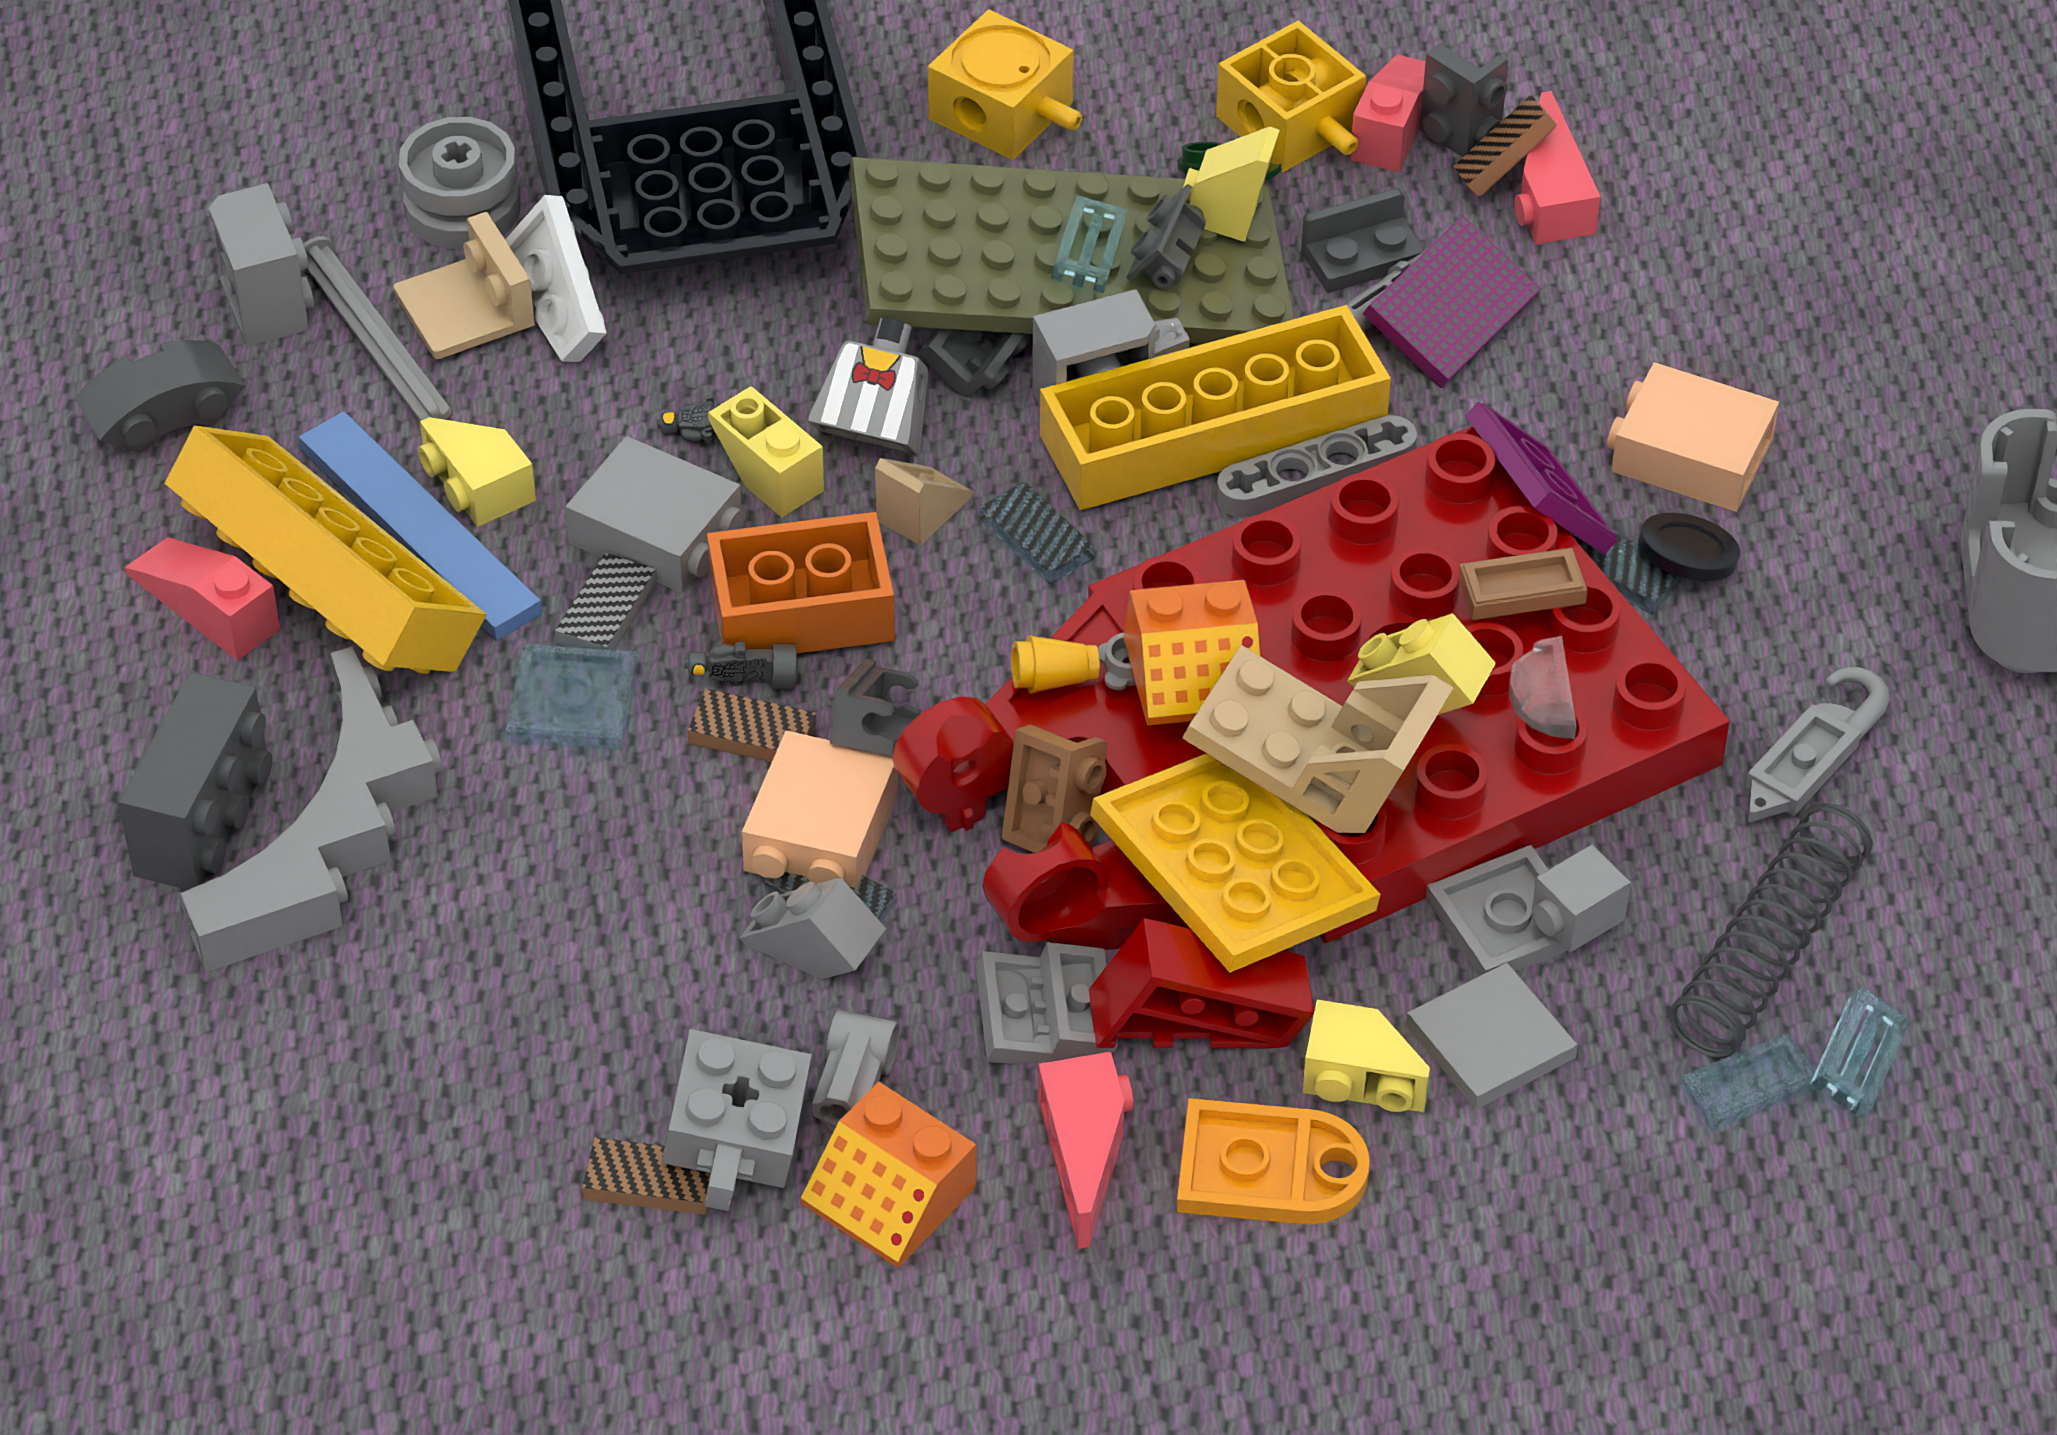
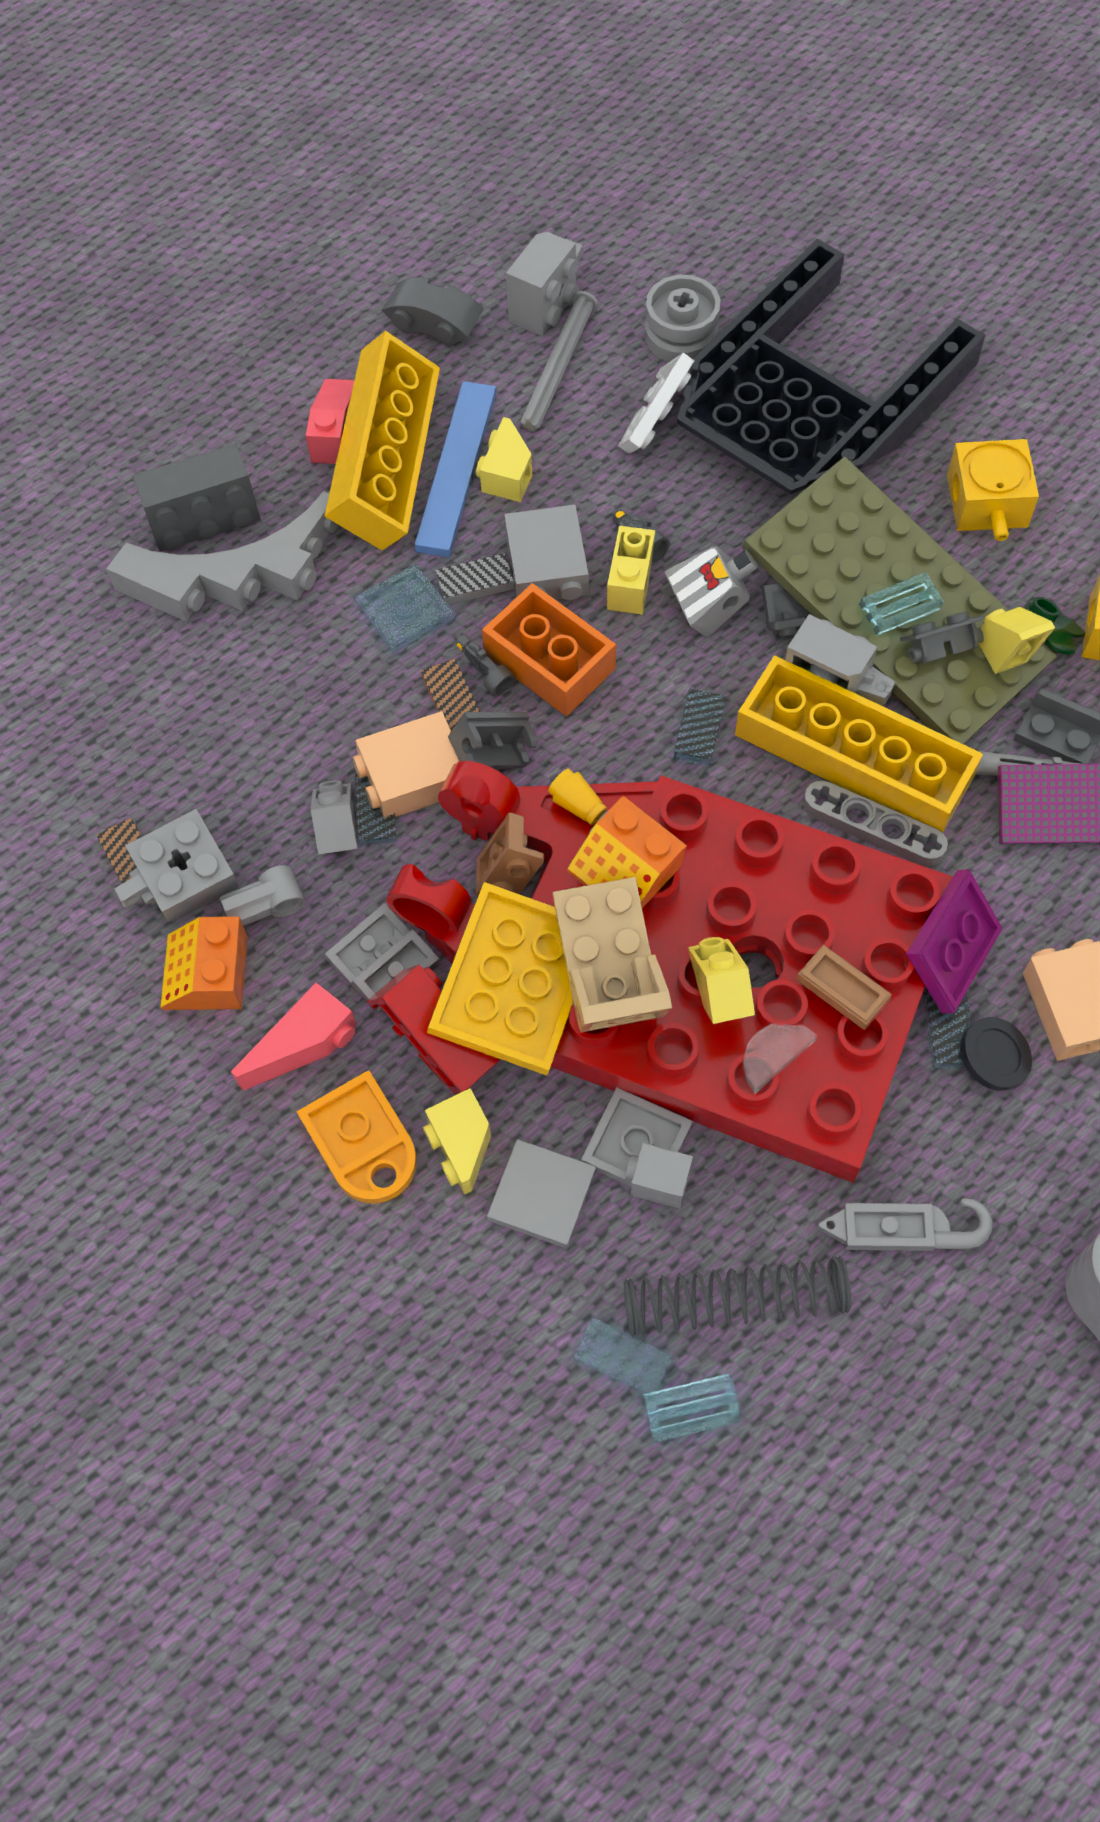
camera: 55 degrees right, 15 degrees up
tan bracket [393,211,535,359] -> none
tan slope [875,458,974,546] -> none

